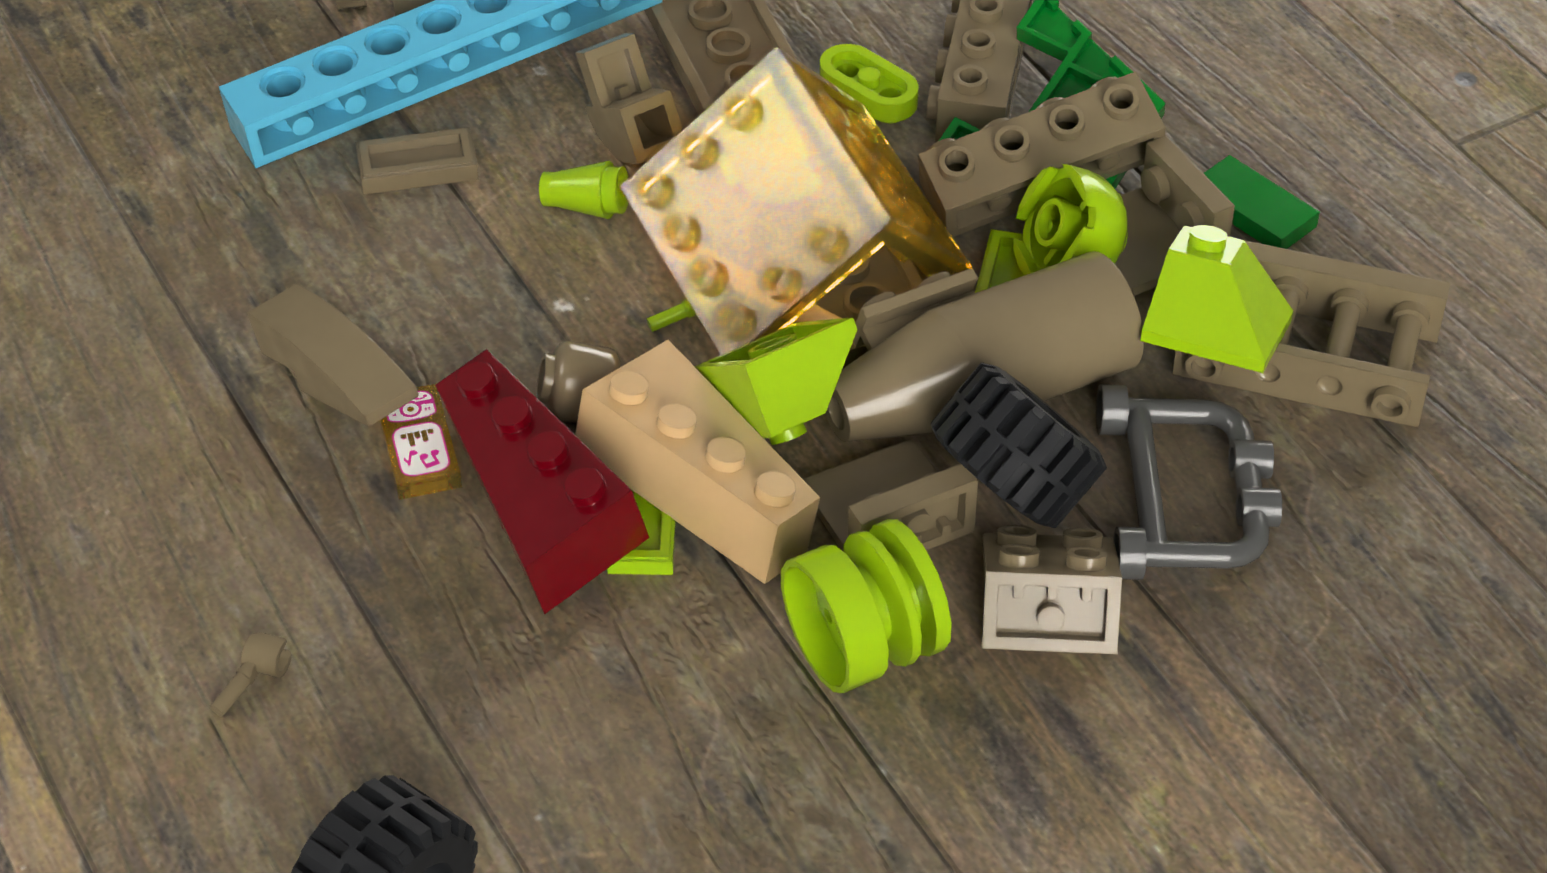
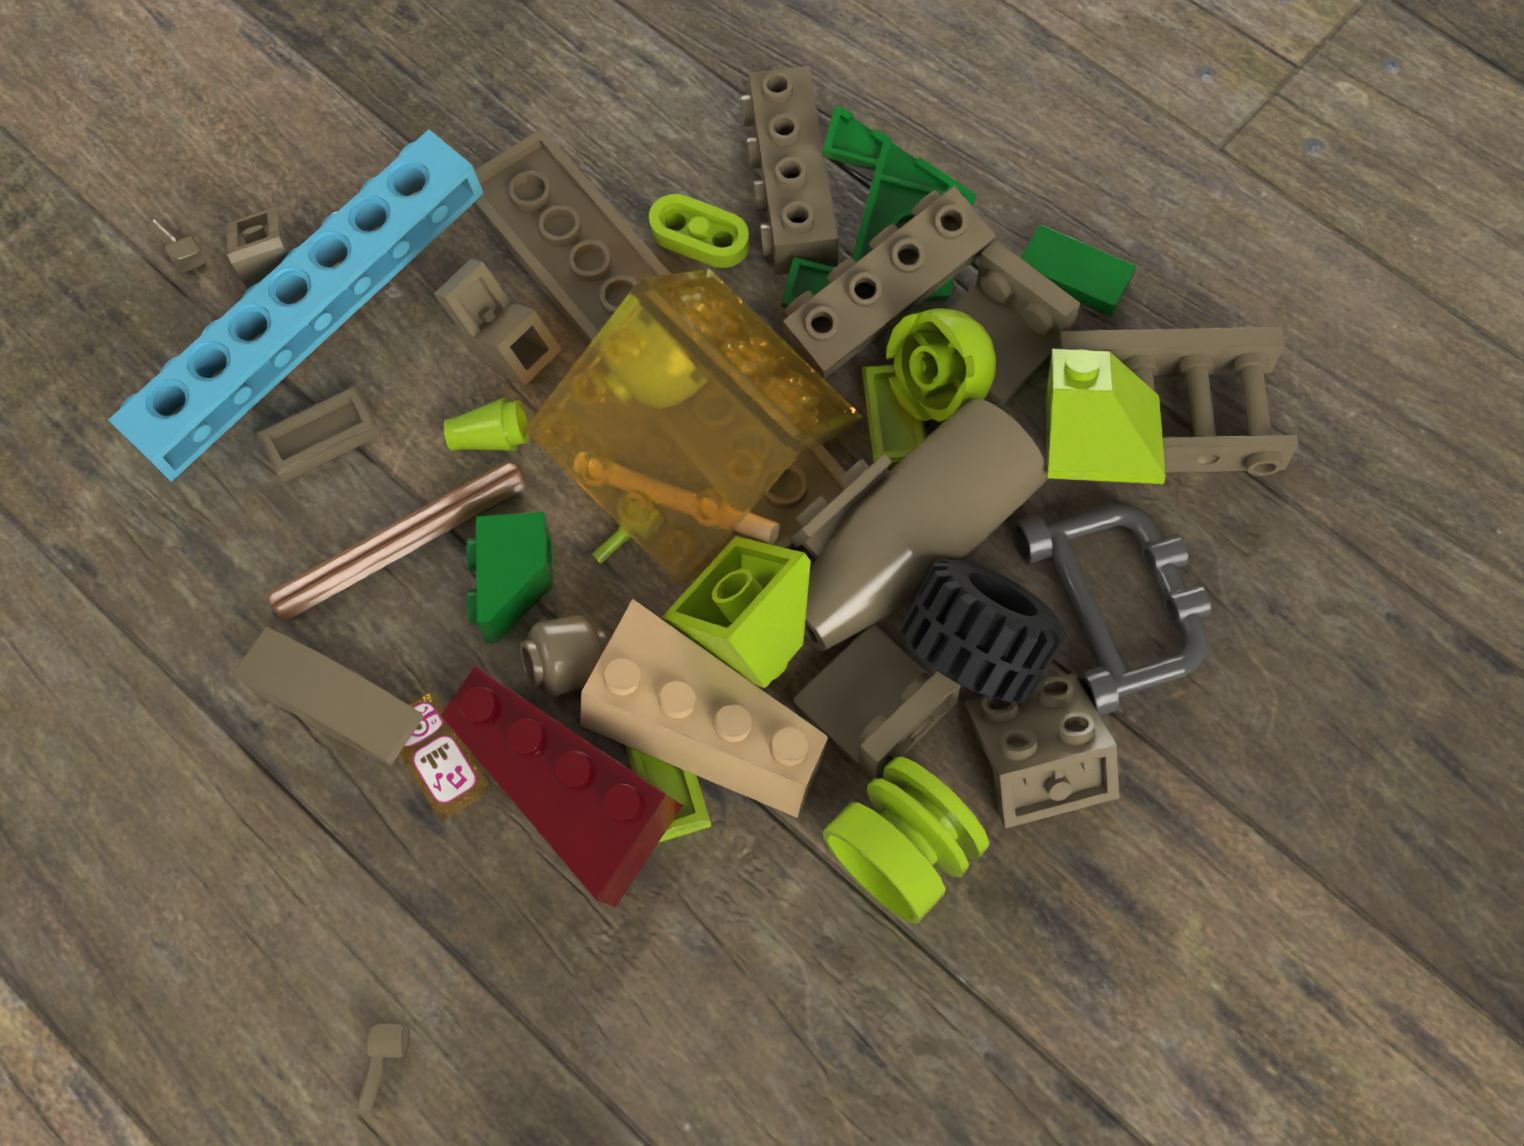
camera: 15 degrees left, 20 degrees up
none -> medium nougat axle [268,461,525,621]
none -> green slope [466,512,553,644]

